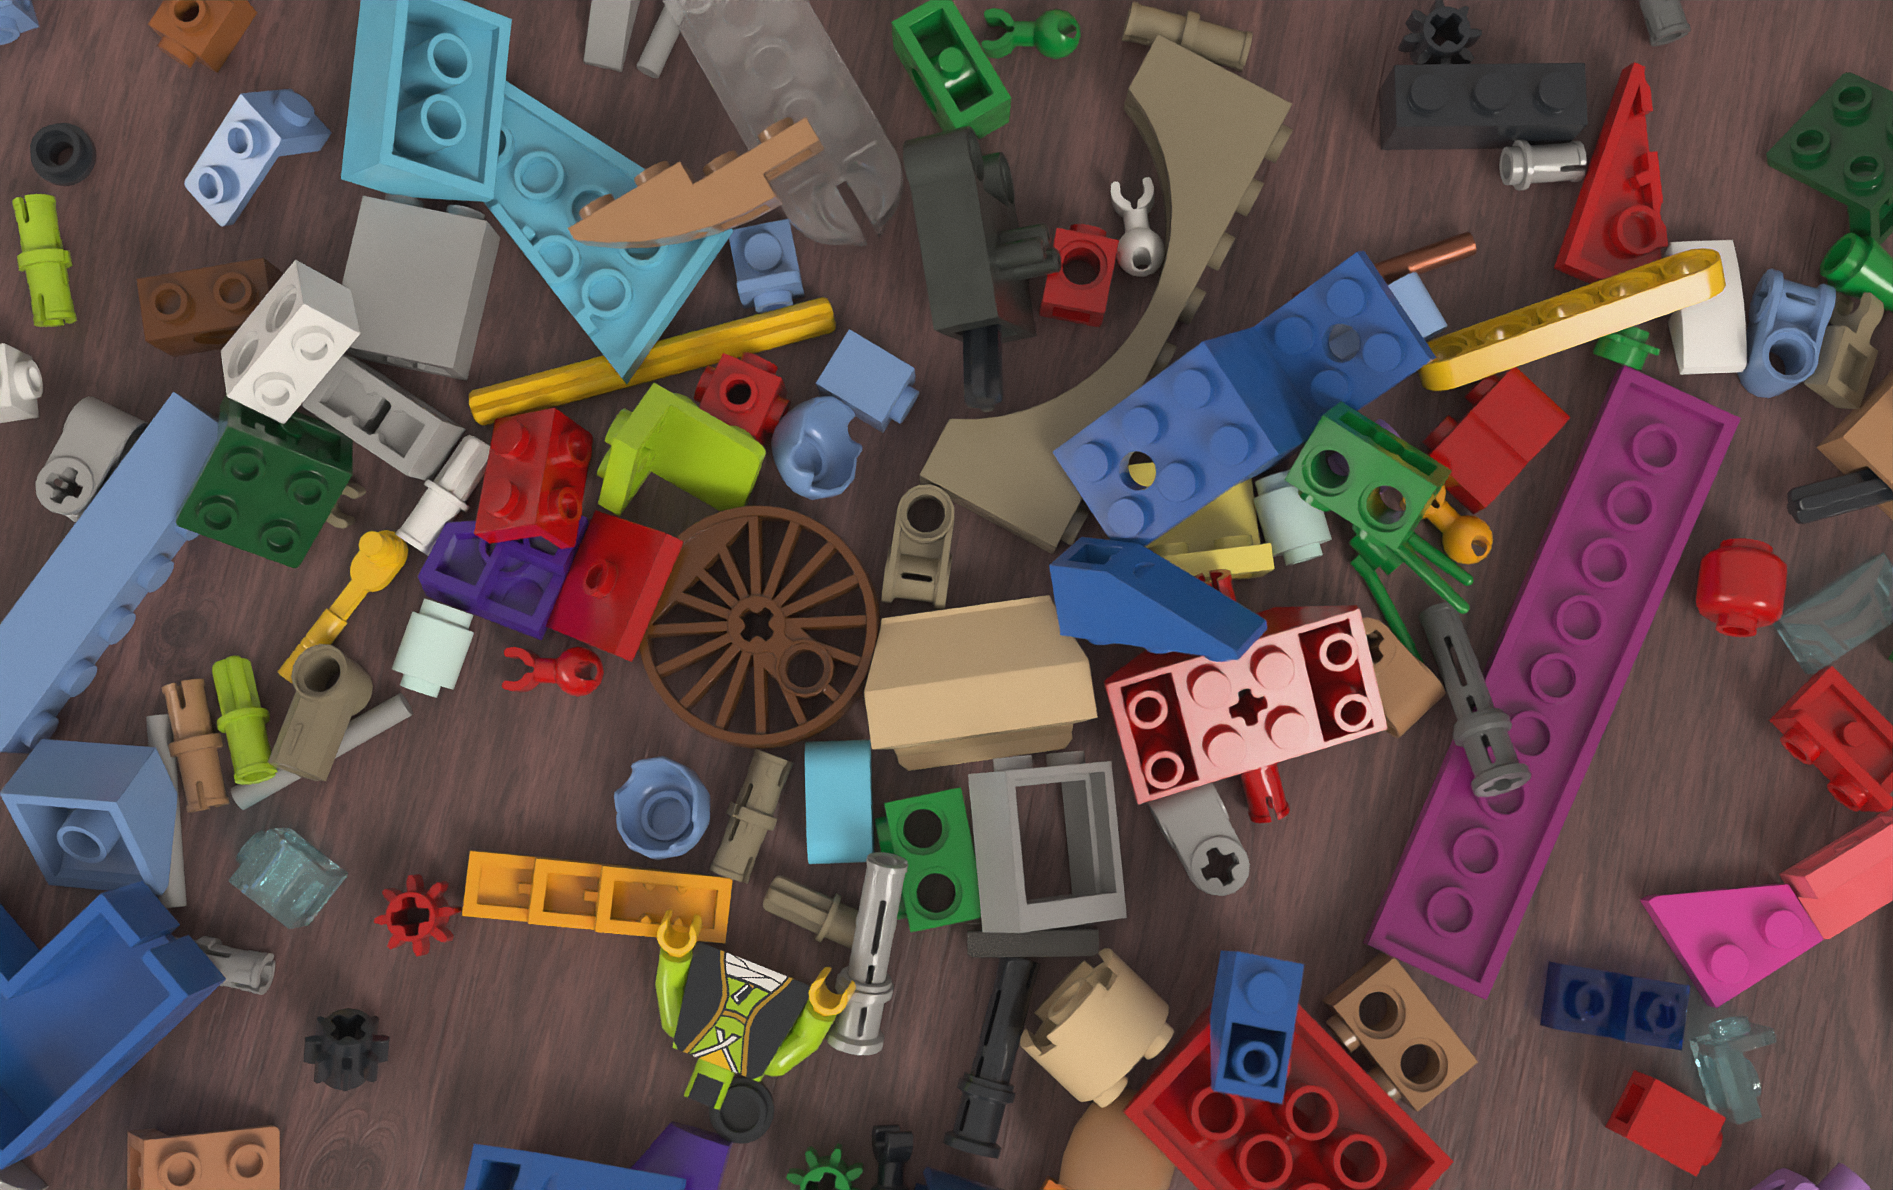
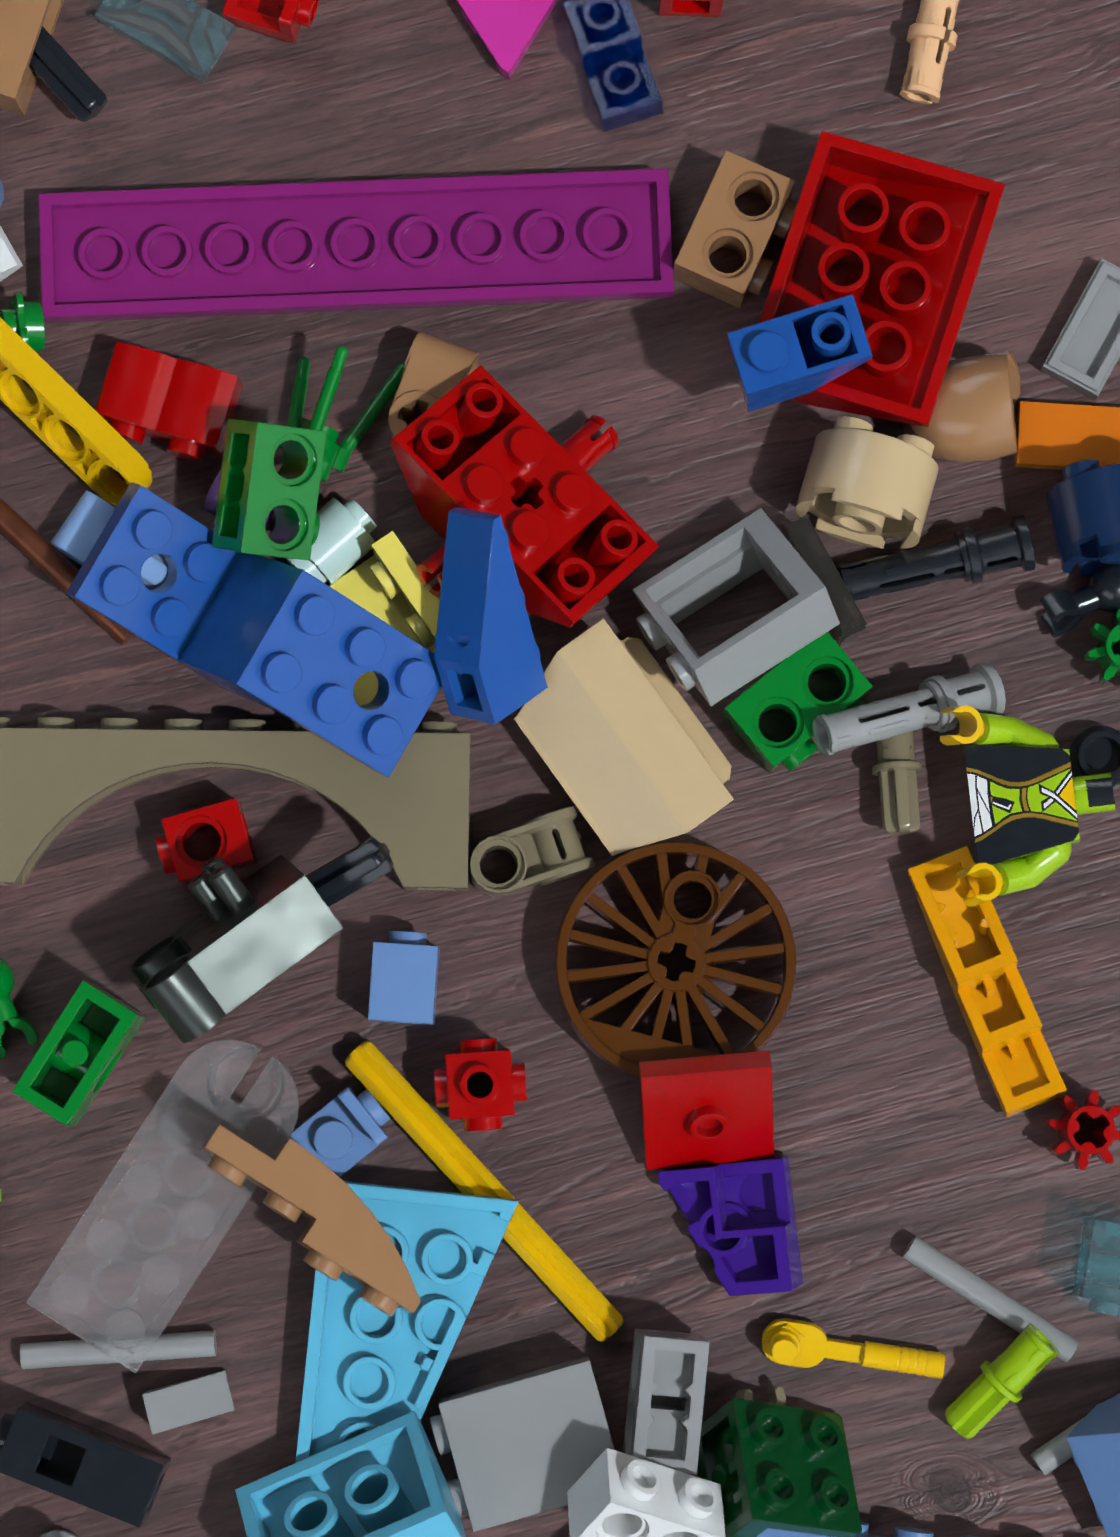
camera: 120 degrees left, 0 degrees up
medium nougat pin [161,679,230,813] -> none
dark tan piece [268,644,373,781] -> none
light aqua brick [392,598,474,698] -> none
white axle [395,435,490,556] -> none
red bracket [474,408,593,549] -> none
red arm [502,646,604,697] -> none
lime bracket [597,383,766,516] -> none
medium blue hair [614,756,710,860] -> none
dark tan pin [709,749,794,884] -> none
medium blue hair [771,396,863,500] -> none
medium azure beam [805,740,874,864] -> none
white arm [1111,177,1165,277] -> none
light grey piece [1147,783,1250,896] -> none
light orange arm [1399,485,1493,564] -> none
dark grey pin [1418,602,1531,797] -> none
red head [1696,538,1787,637] -> none

